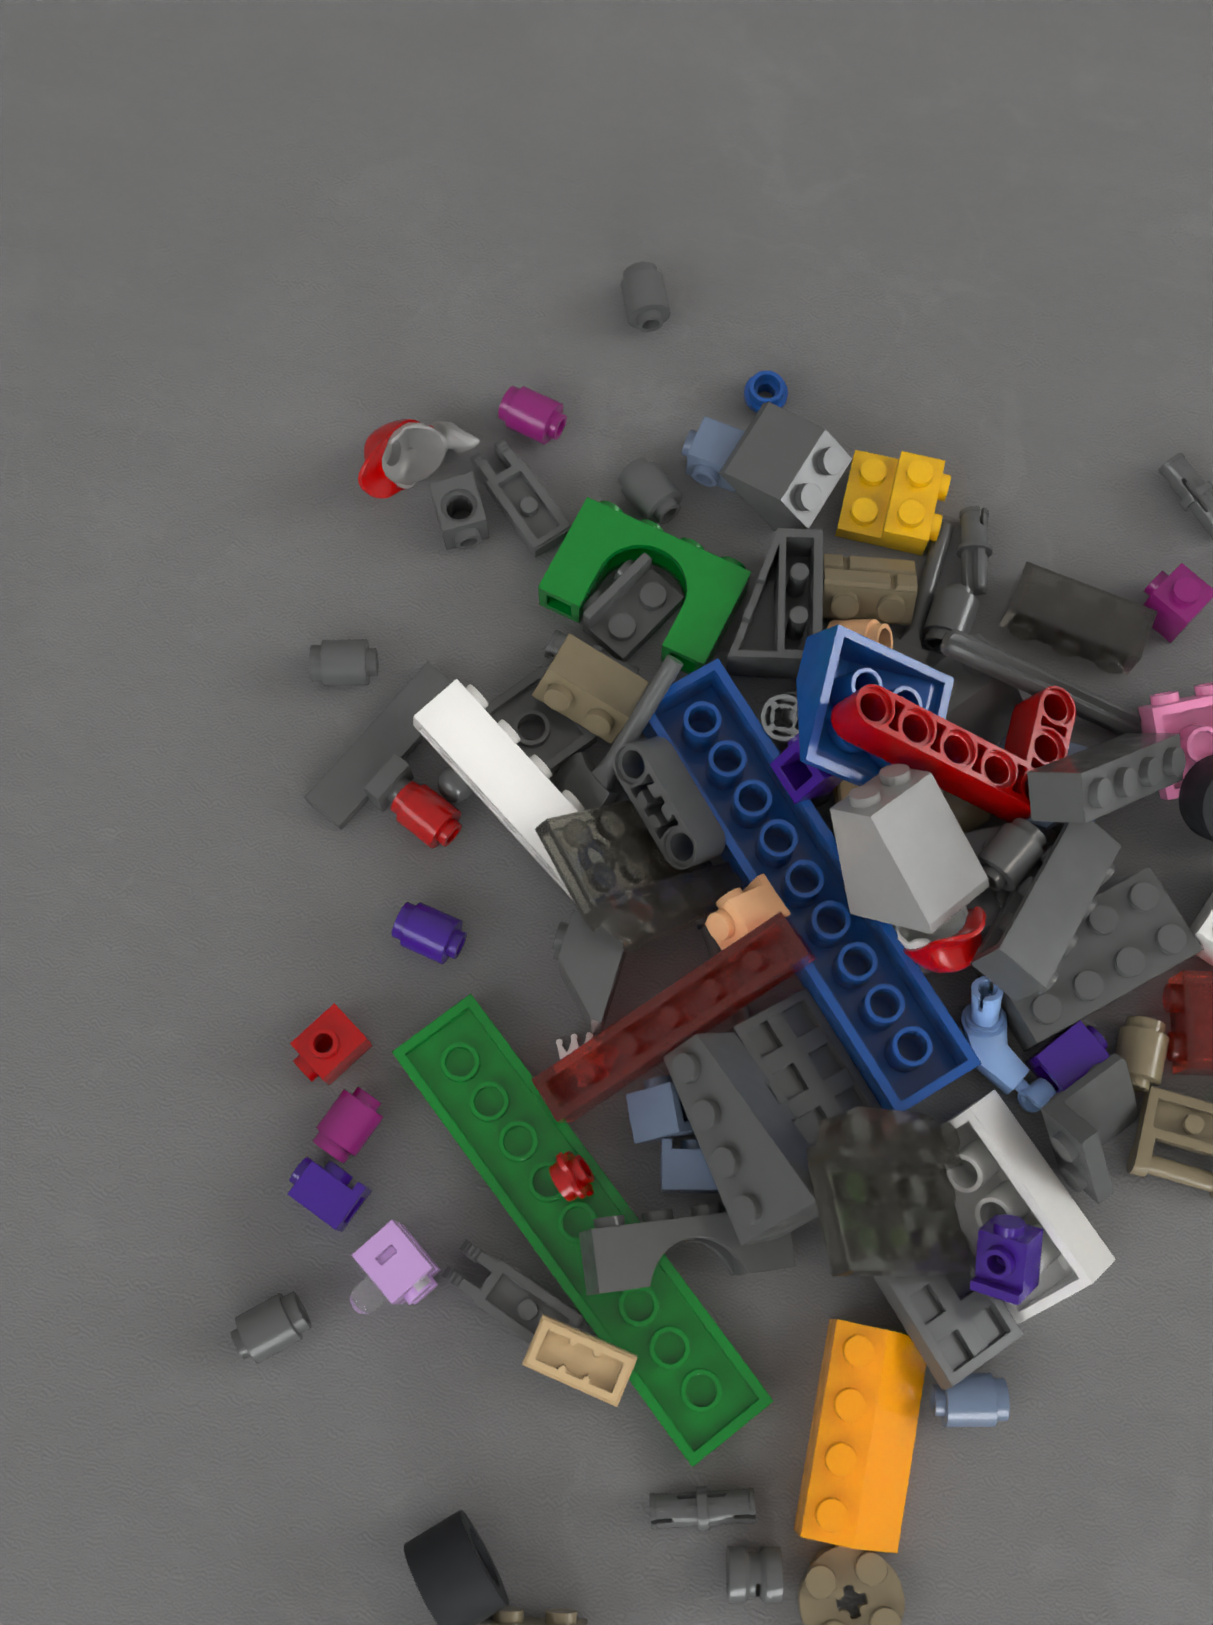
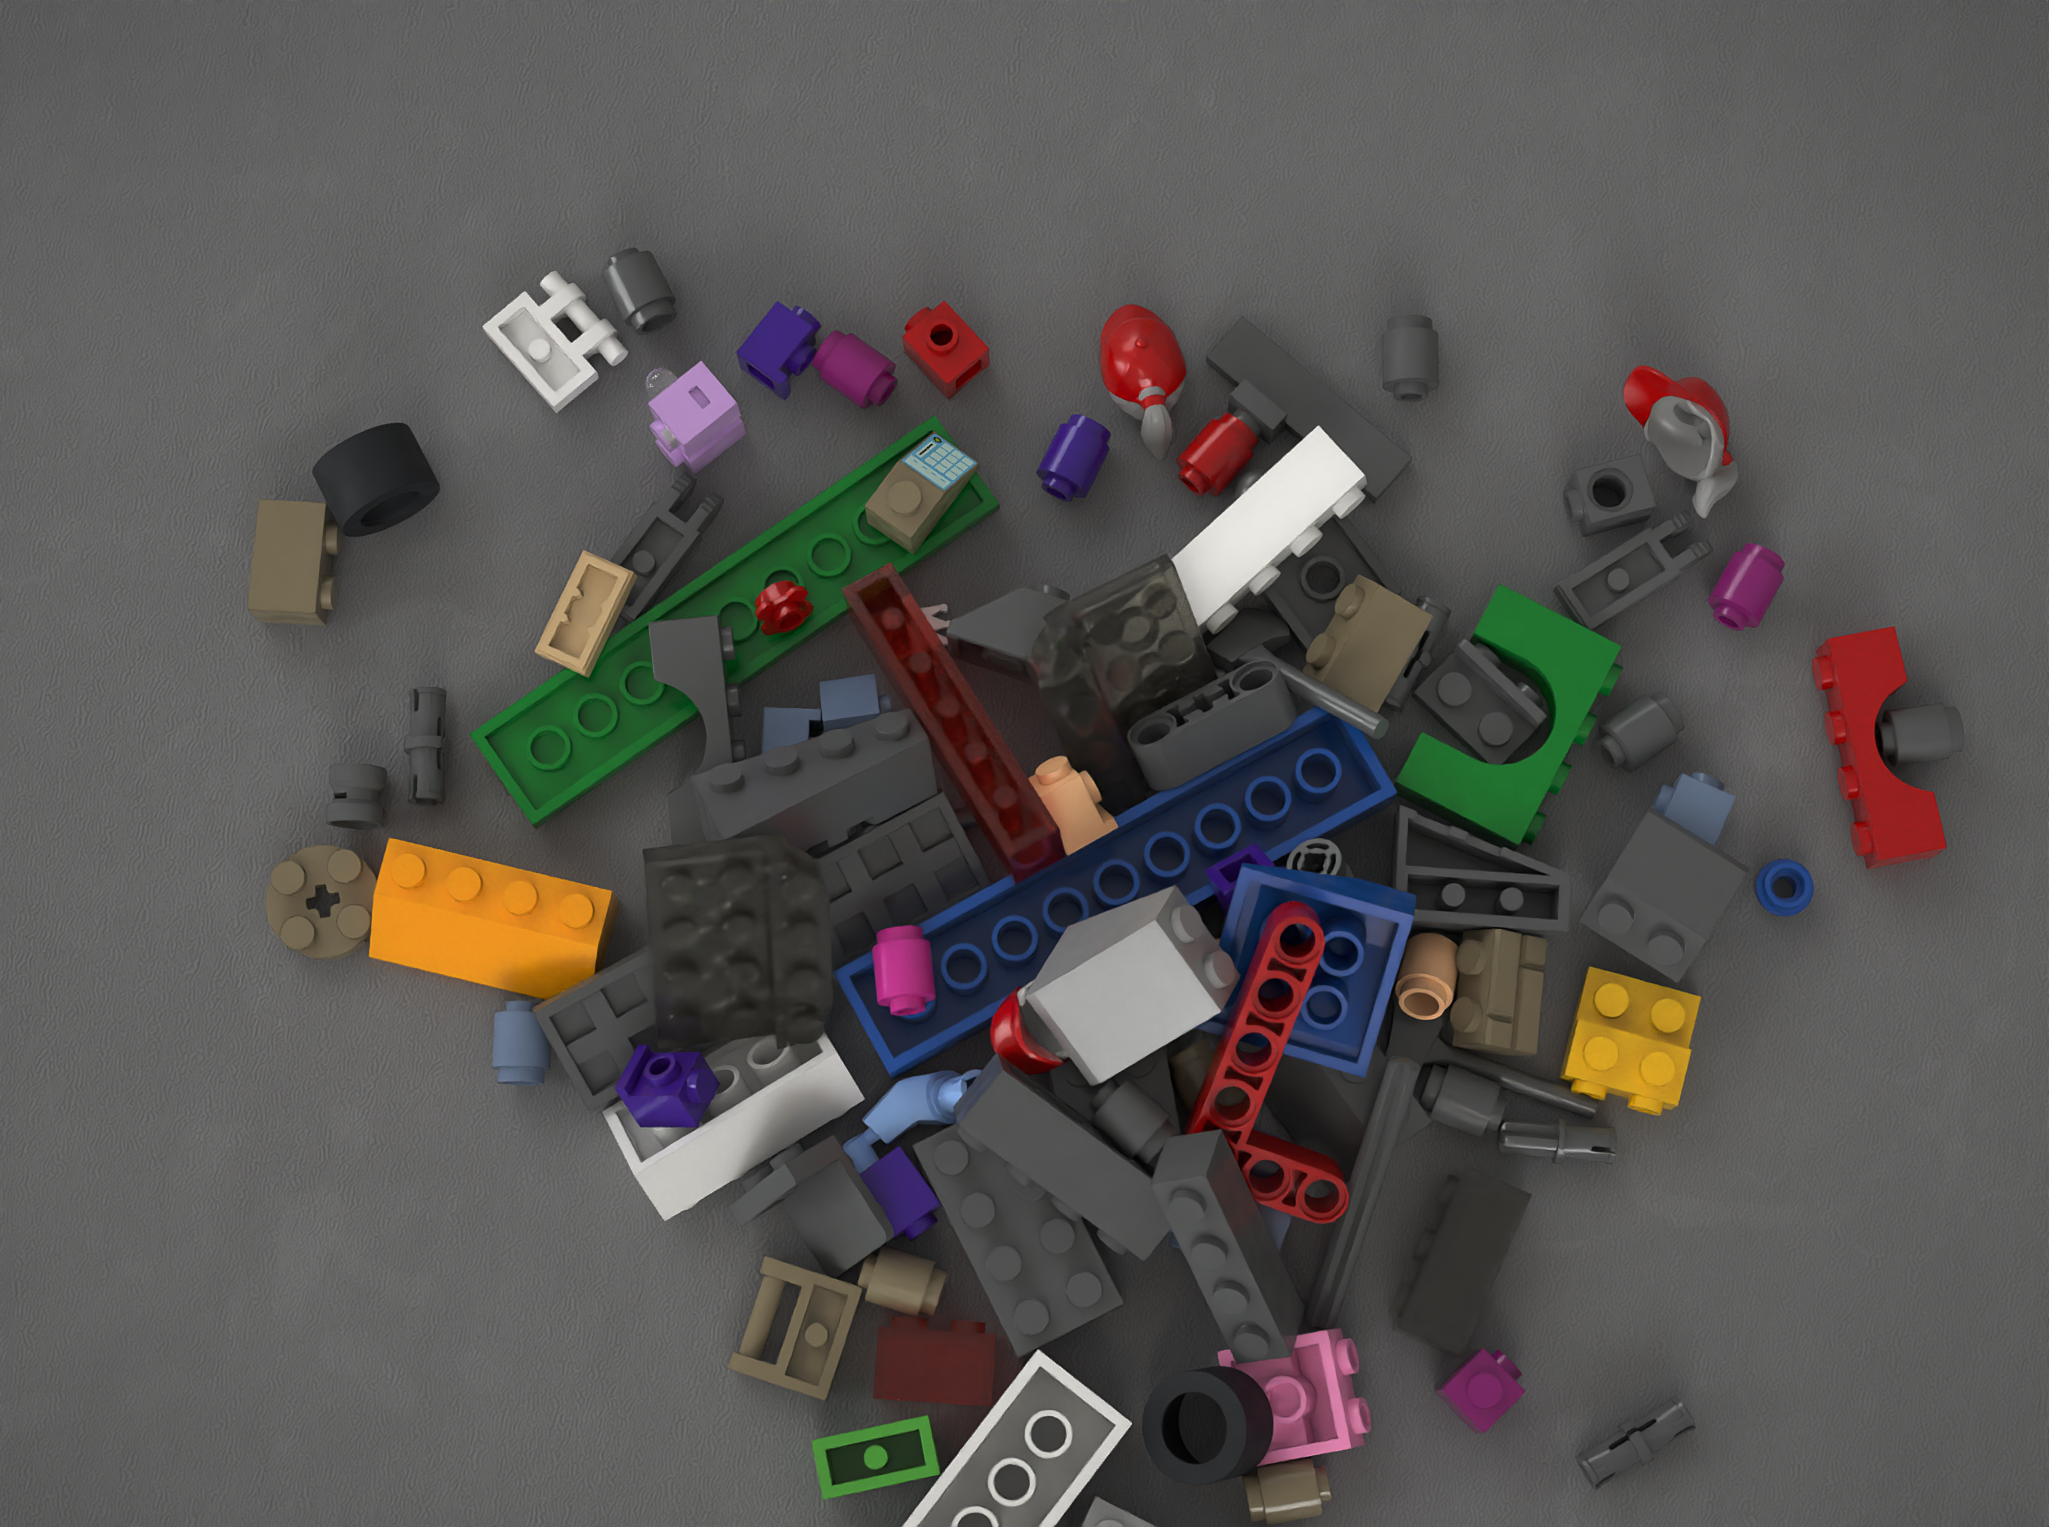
camera: 95 degrees right, 5 degrees up
none -> white plate [482,271,628,413]
none -> dark tan slope [865,432,980,555]
none -> dark pink brick [872,926,936,1016]
none -> red hair [1100,304,1187,460]
none -> red arch [1812,626,1947,869]

